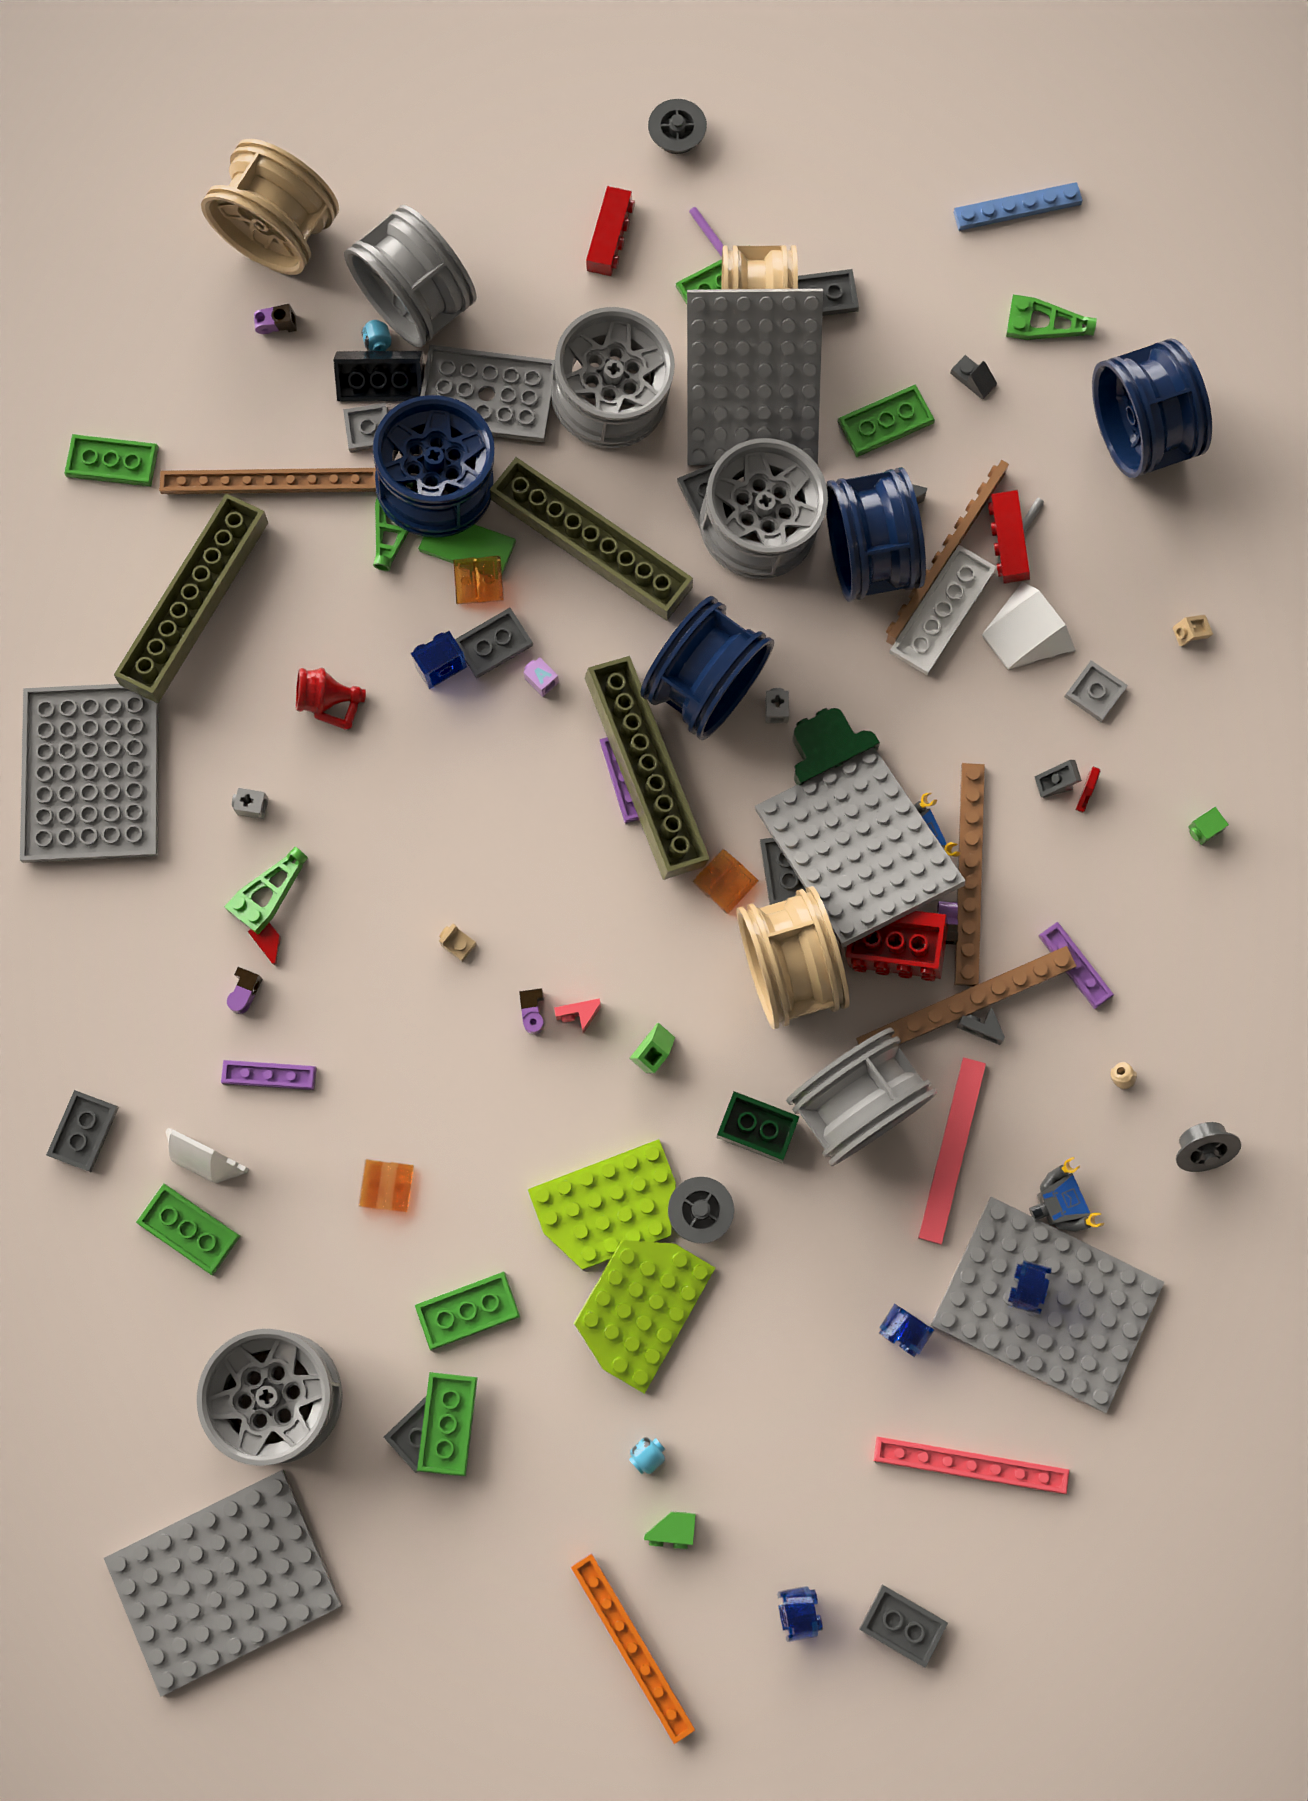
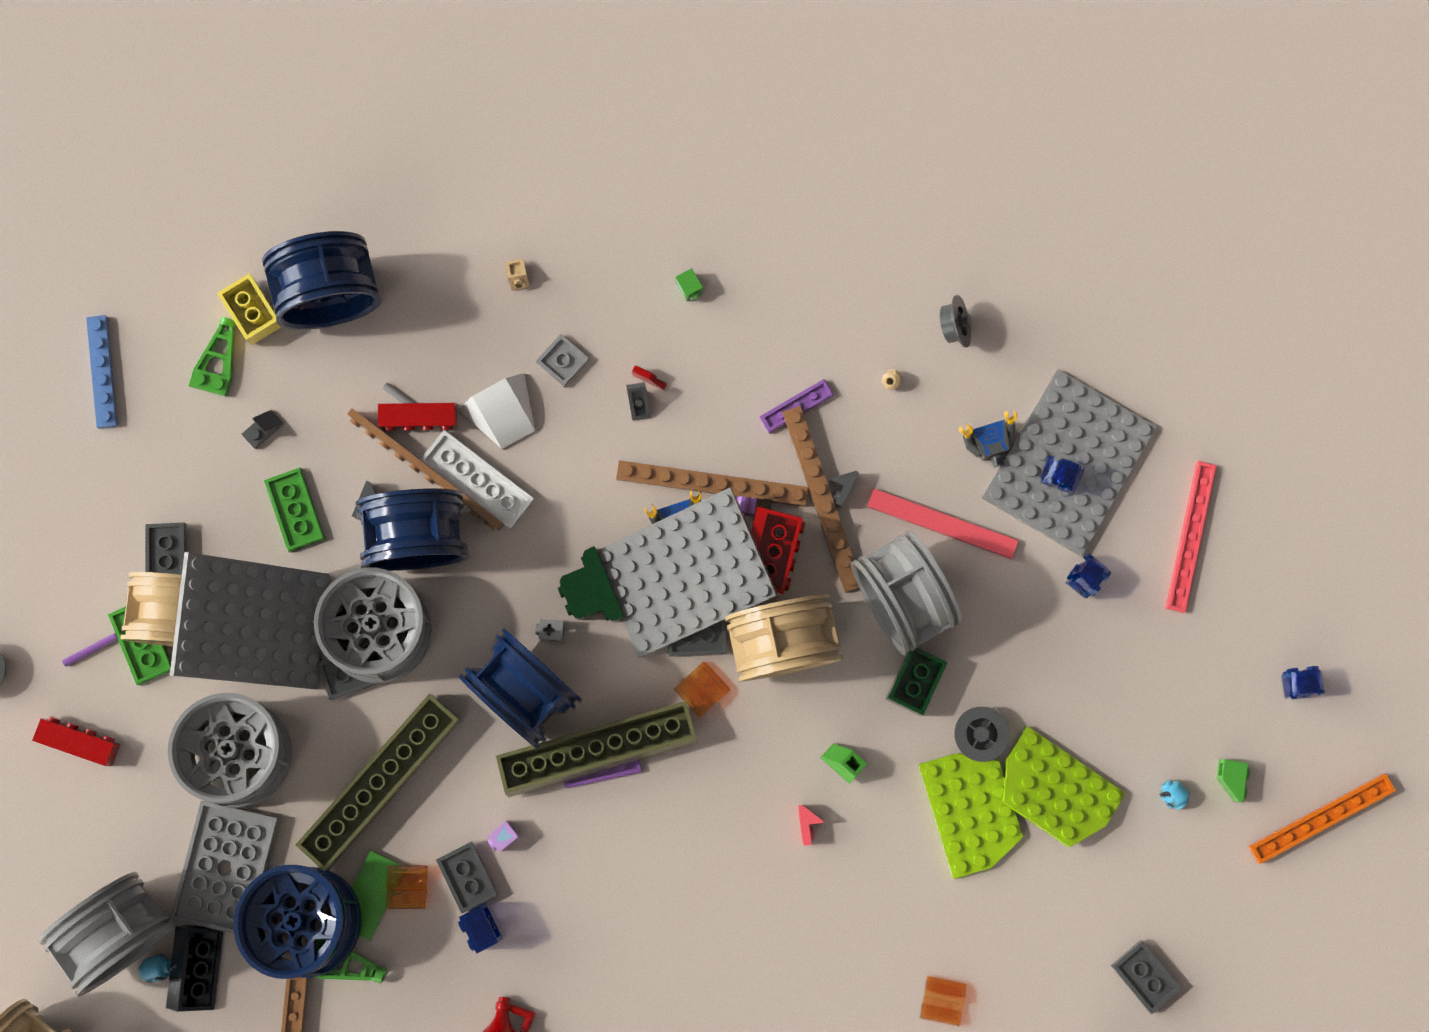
camera: 90 degrees left, 5 degrees up
light grey tile [343,403,388,452] -> none
bright green tile [415,1272,520,1351] -> none
bright green tile [417,1372,478,1476] -> none
tan bracket [439,924,476,962] -> none
leg [519,988,544,1034] -> none
dark grey plate [859,1584,948,1668] -> none
none -> light yellow brick [217,273,281,345]

